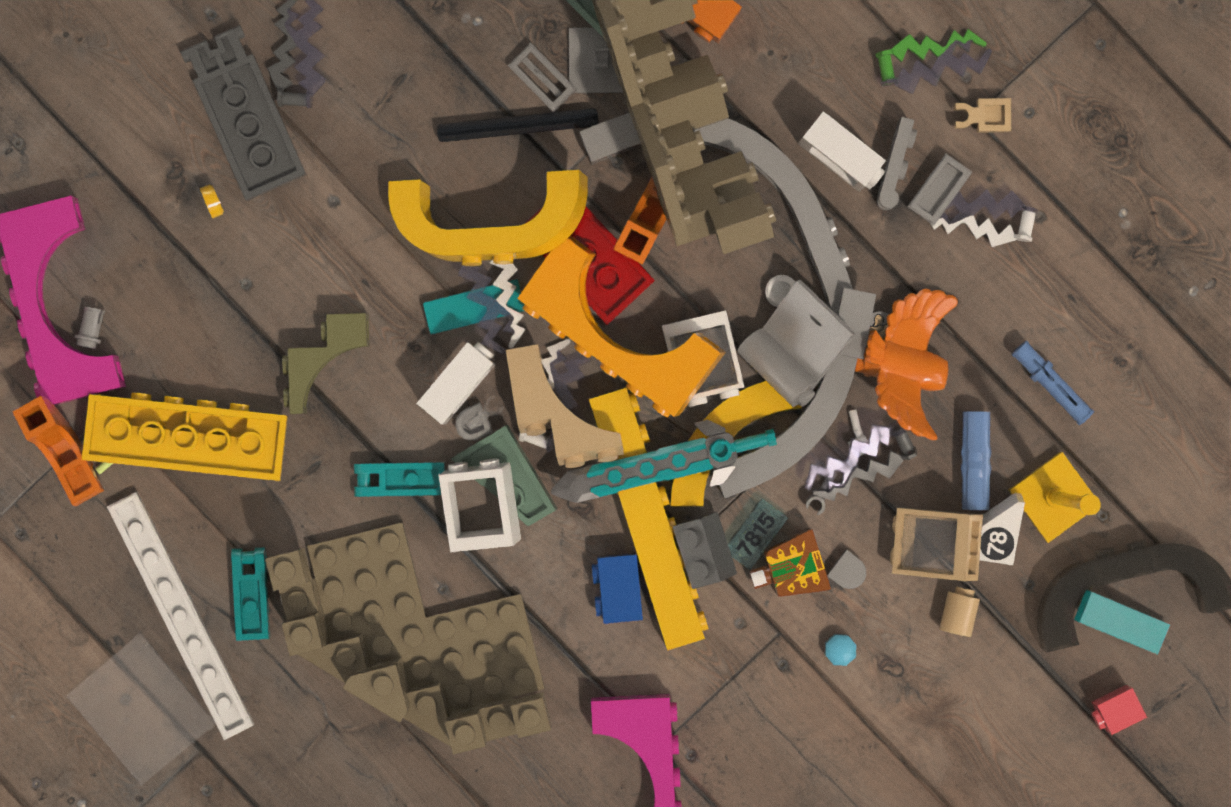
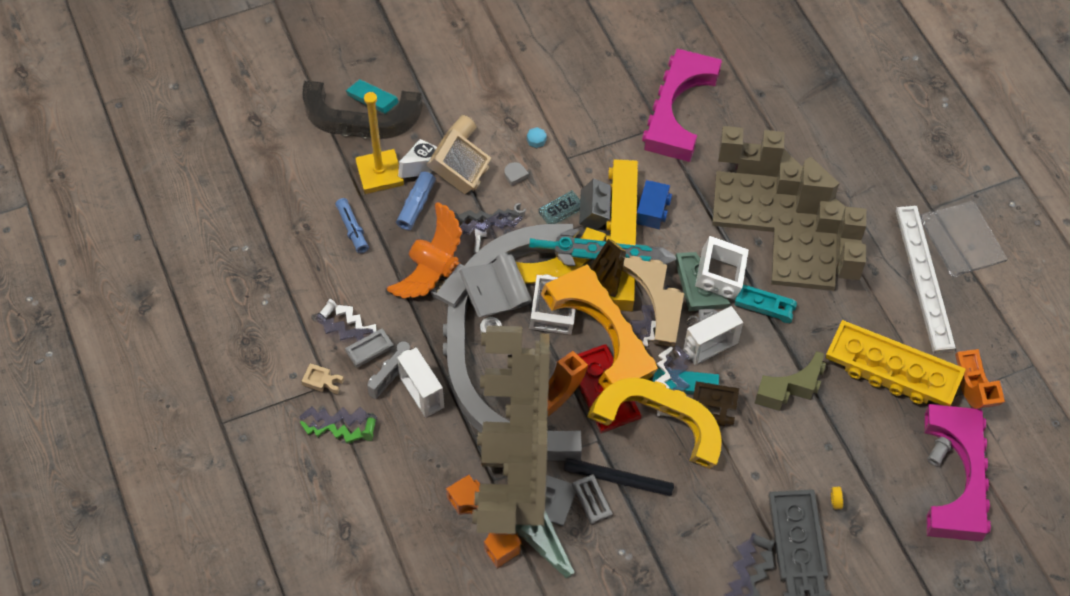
camera: 160 degrees left, 30 degrees down
teal plate [231,547,270,641] -> none
torso [749,528,831,597] -> none
coral brick [1091,685,1147,735] -> none
none -> dark brown wing [590,239,626,297]
none -> dark brown plate [693,381,740,426]

